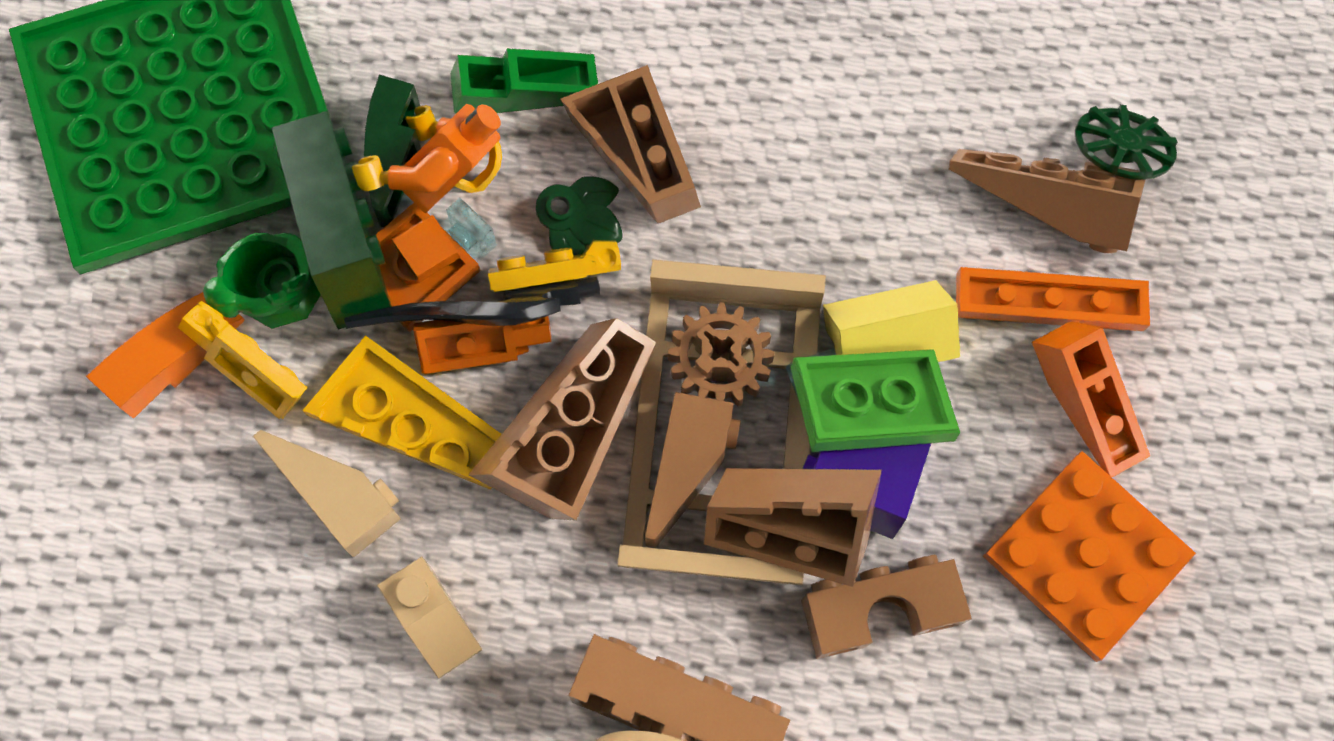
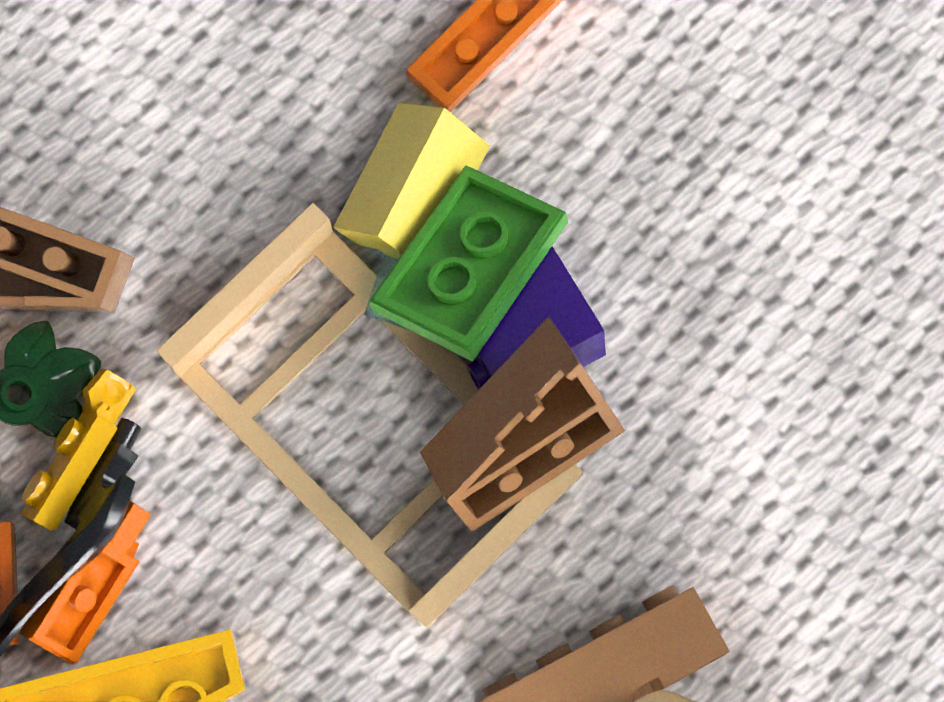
camera: 50 degrees left, 5 degrees up
medium nougat wedge [469,318,656,520] -> none
medium nougat slope [645,392,741,548] -> none
medium nougat gear [668,302,774,407] -> none
medium nougat arch [801,555,972,659] -> none
orange plate [983,451,1196,662] -> none
orange slope [1032,321,1150,477] -> none

